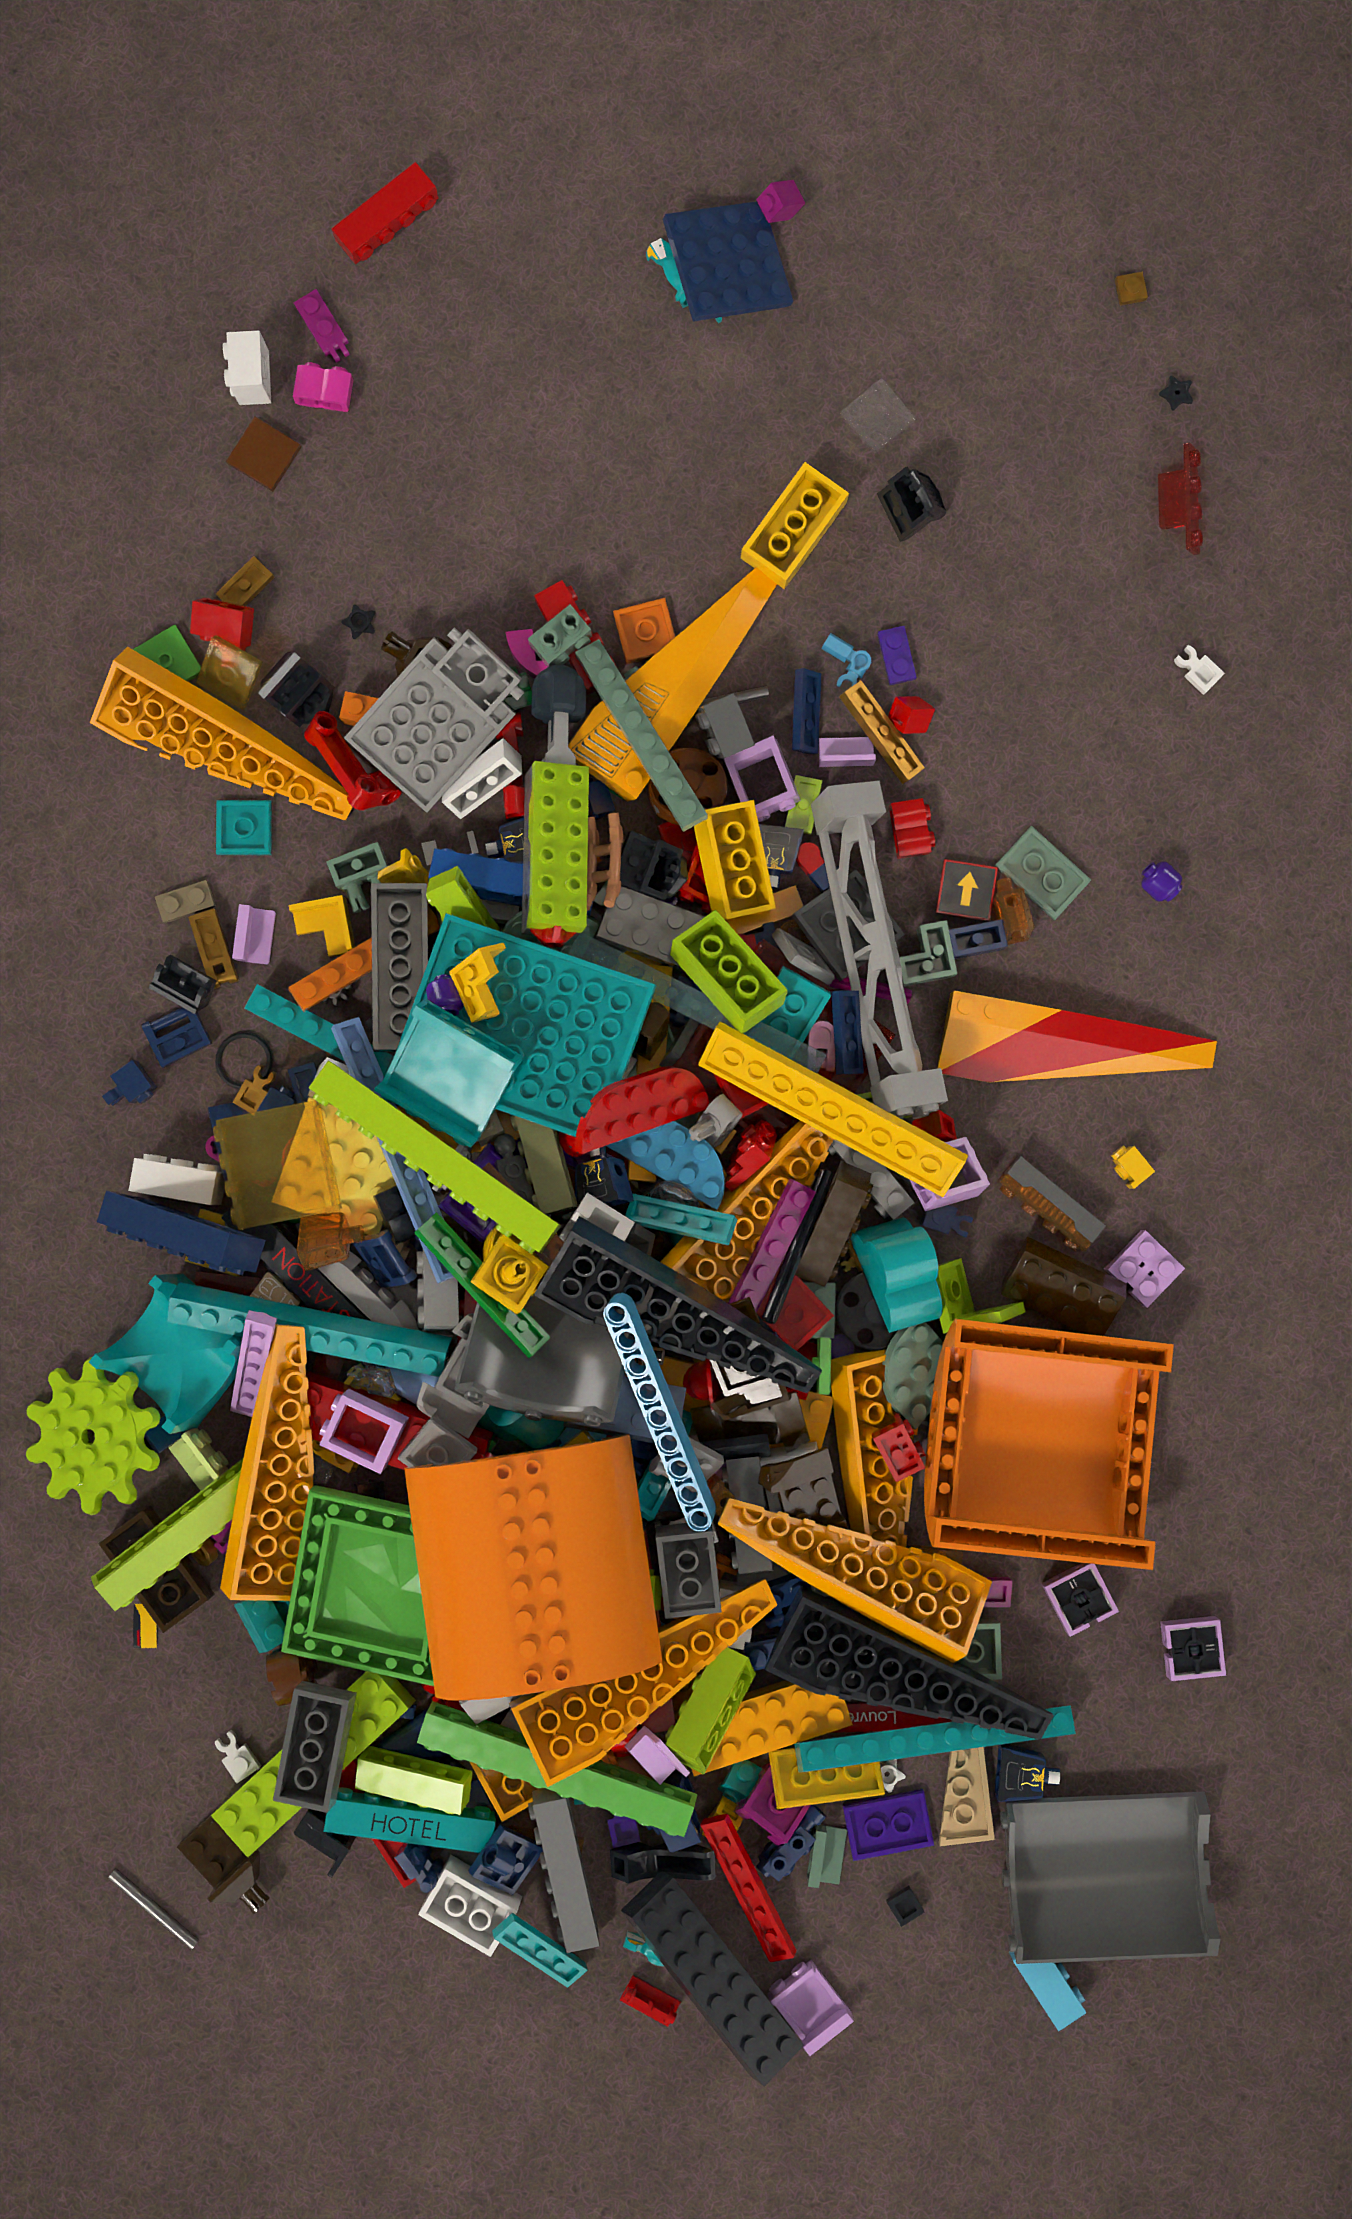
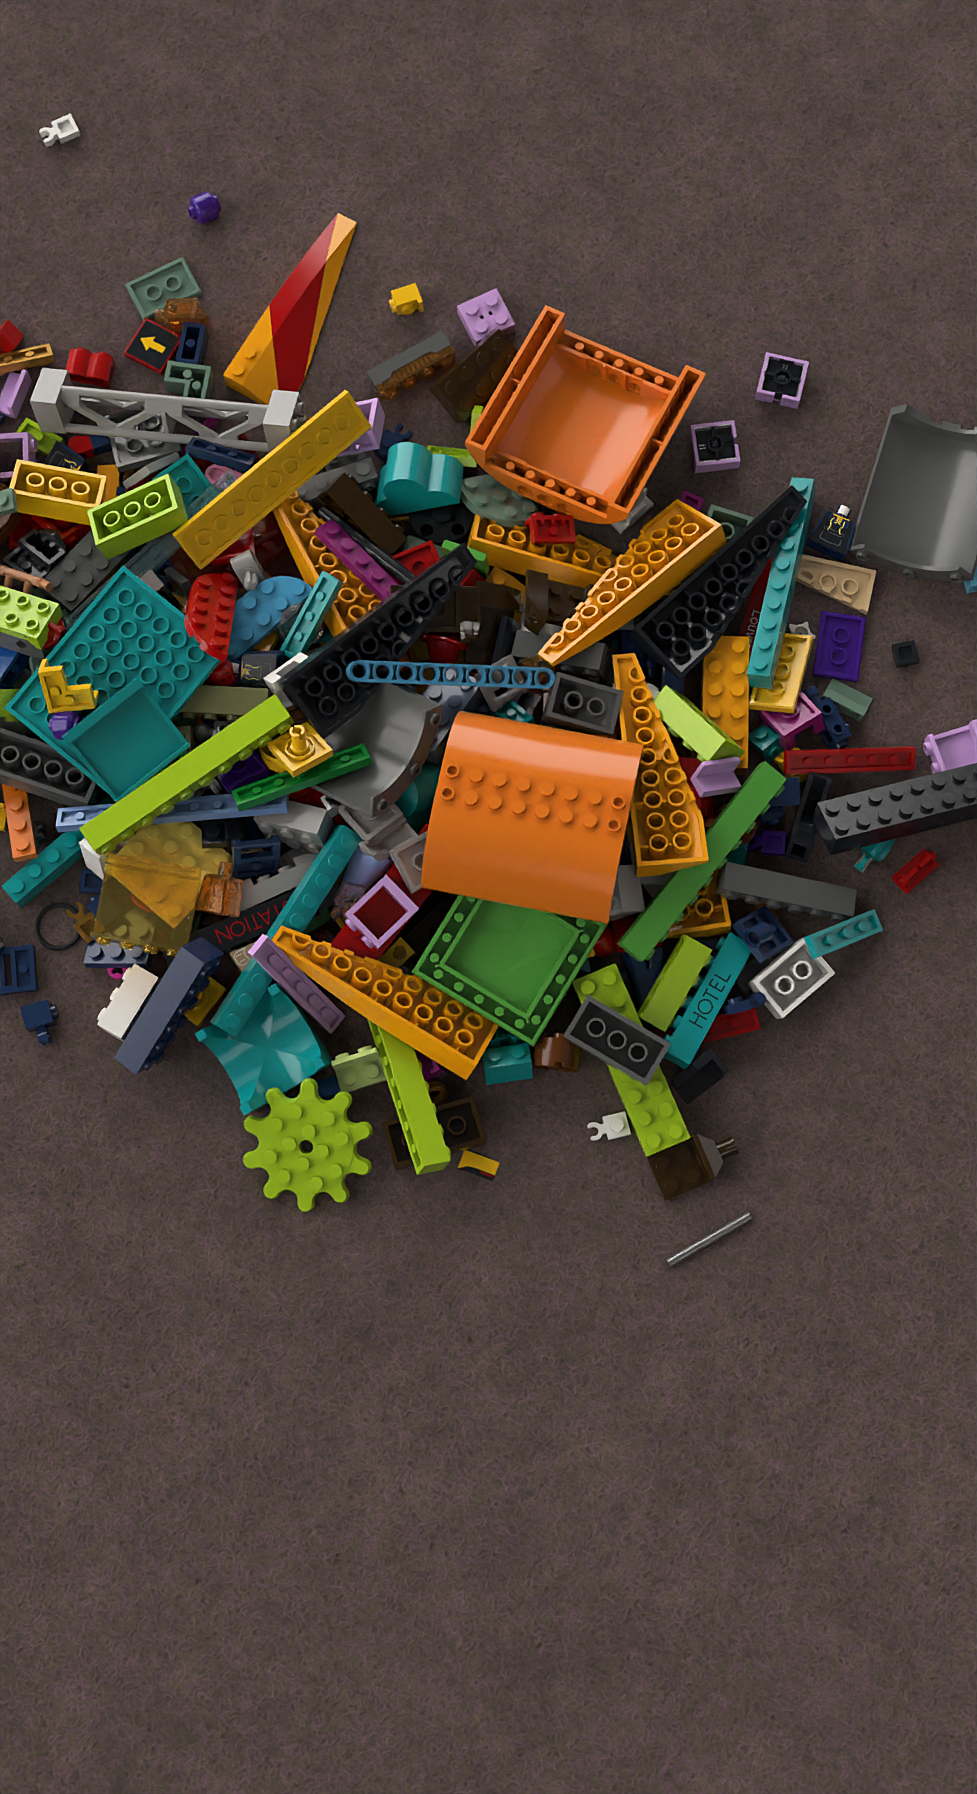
camera: 65 degrees left, 10 degrees down
red plate [725,1120,777,1192] -> none

